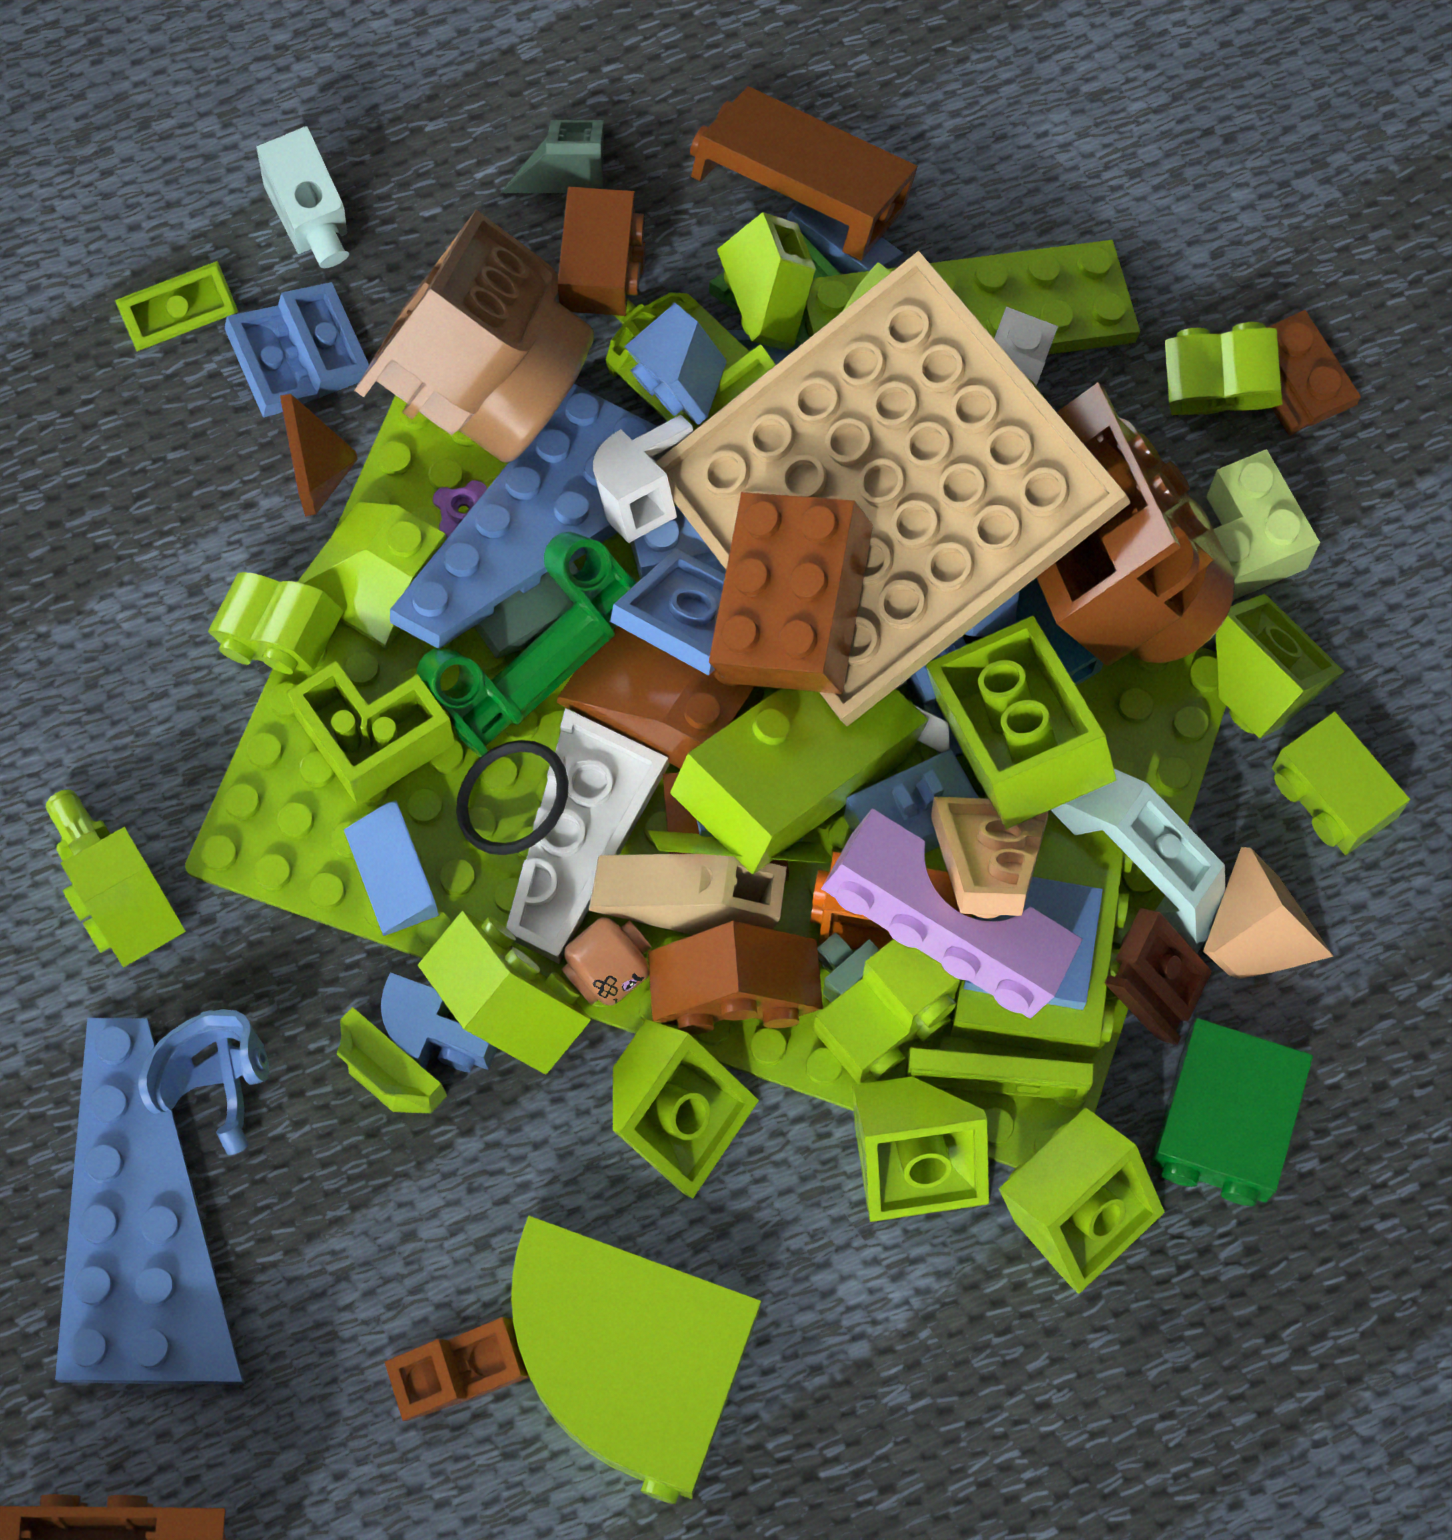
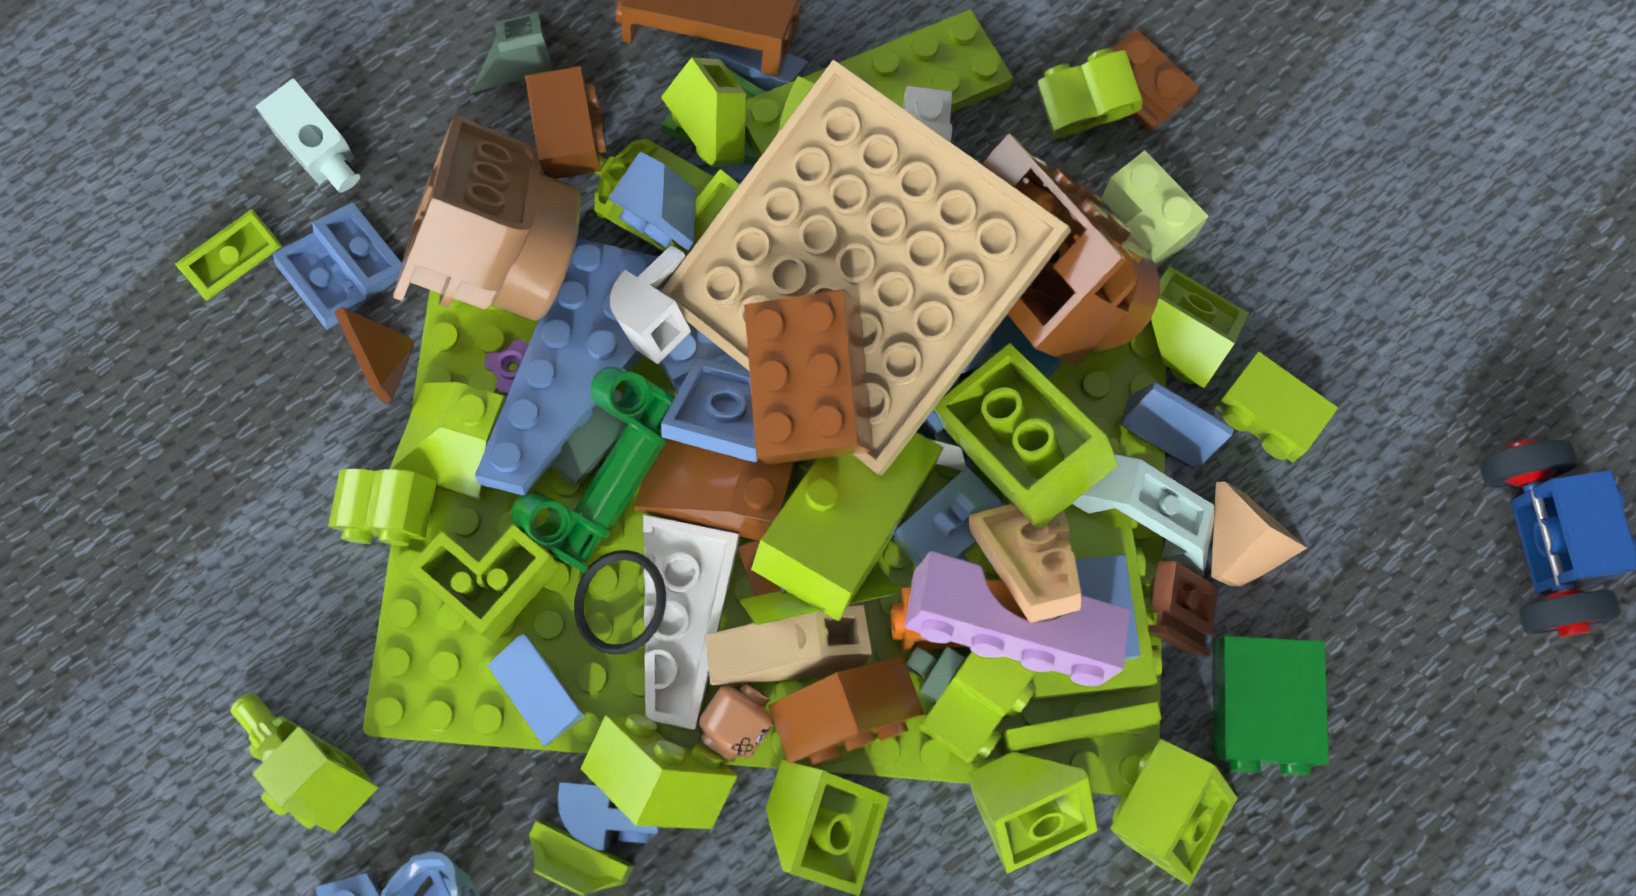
camera: 15 degrees left, 5 degrees up
none -> medium blue slope [1120,382,1234,468]

